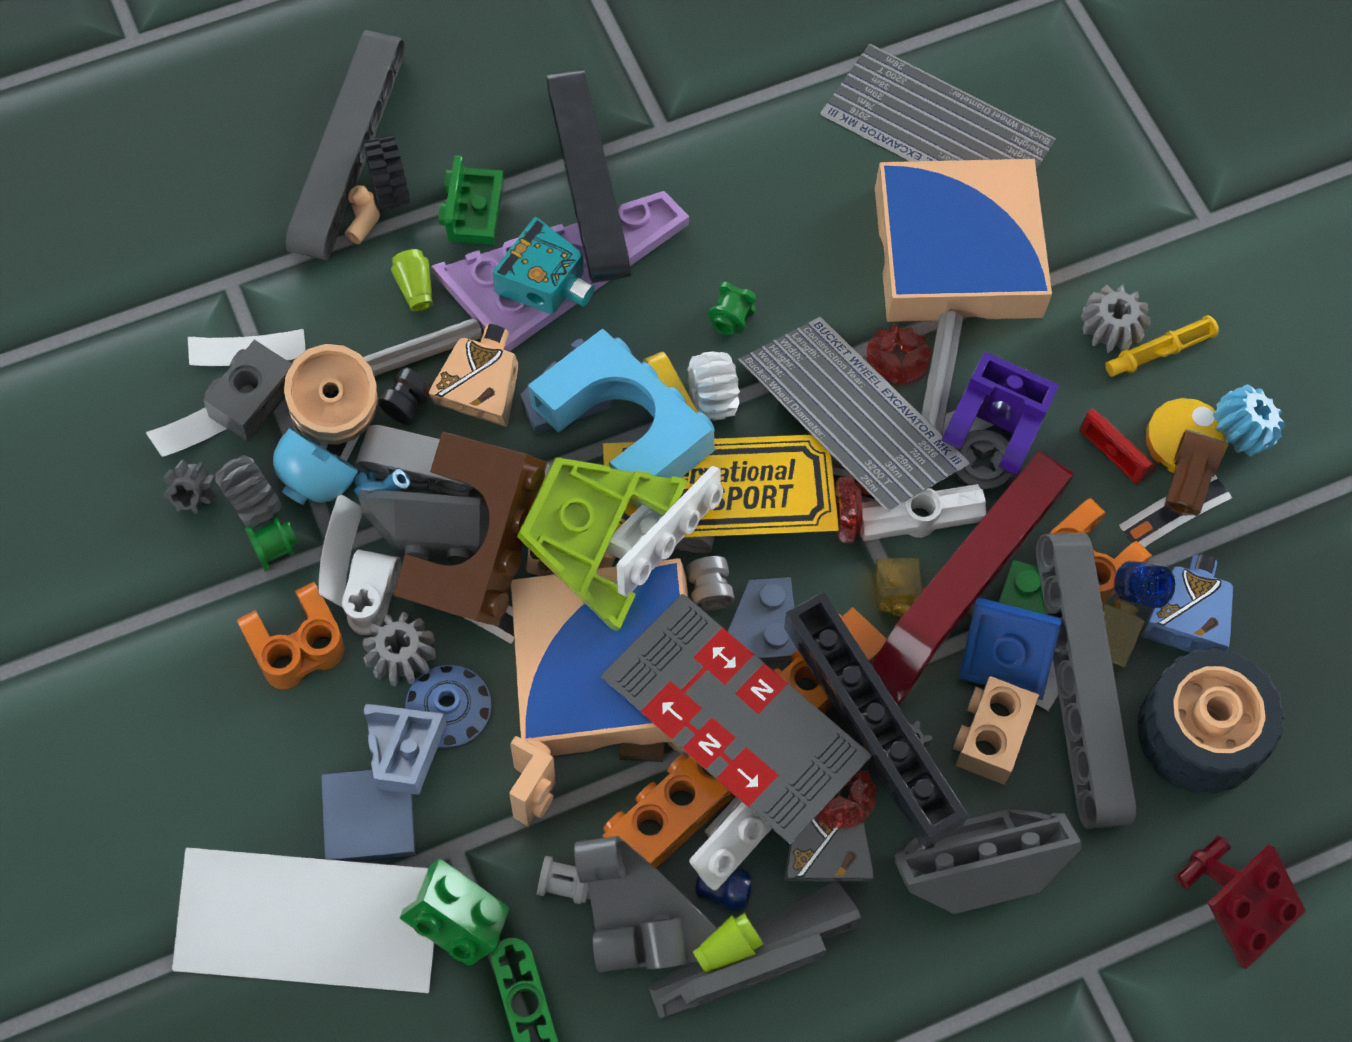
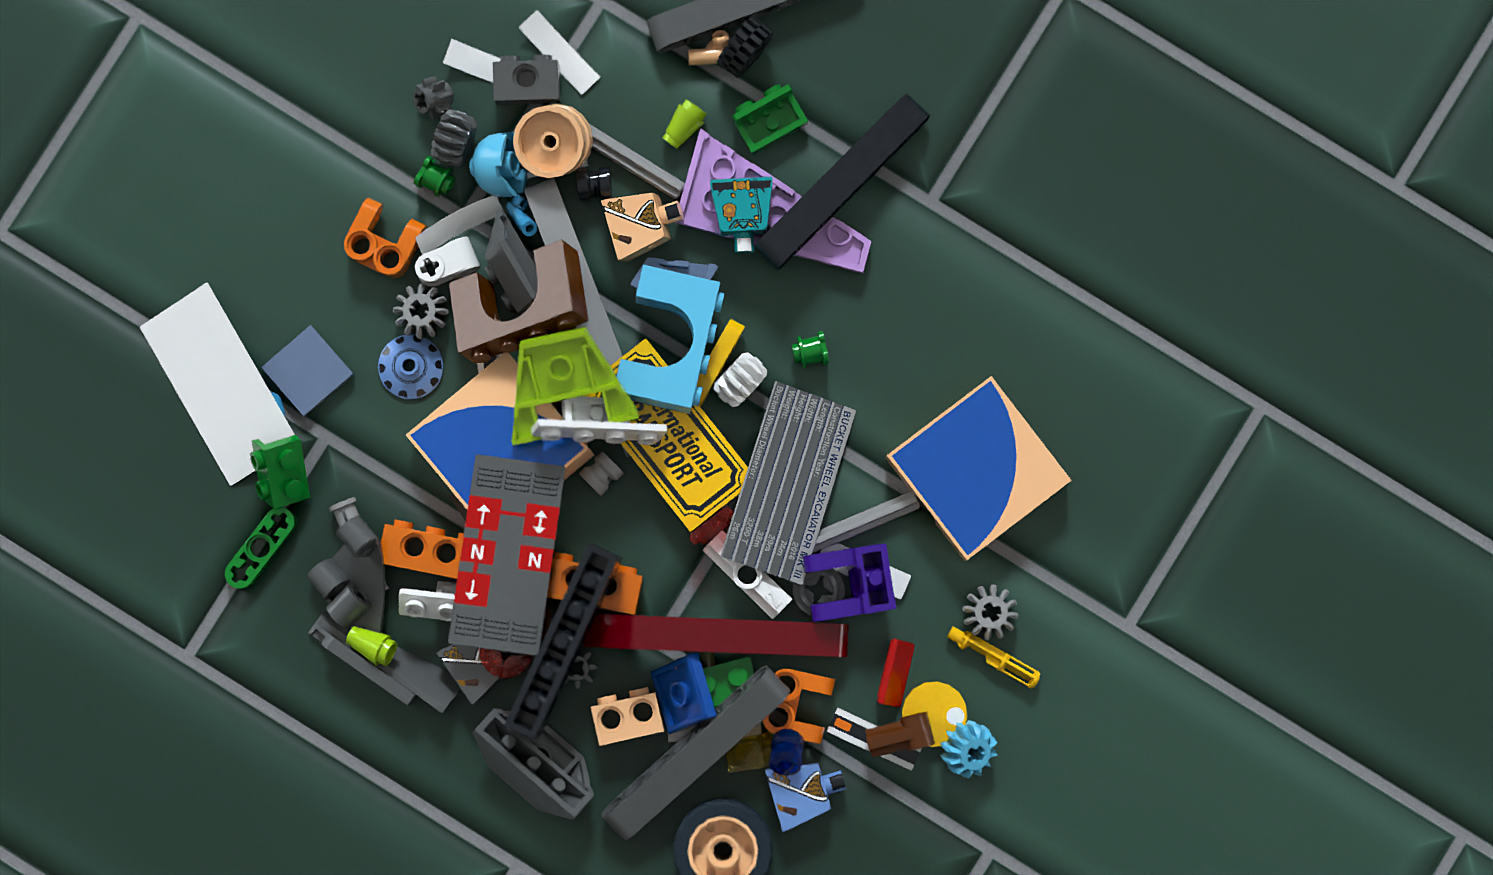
camera: 60 degrees right, 20 degrees up
sand blue wing [364,704,447,795] -> none
light nougat bracket [509,736,556,827] -> none
clear blue piece [695,869,752,912] -> none
sand blue wing [728,577,797,663] -> none
sticker [820,44,1056,170] -> none
clear red gear [866,324,931,384] -> none
clear yellow bracket [875,558,925,616] -> none

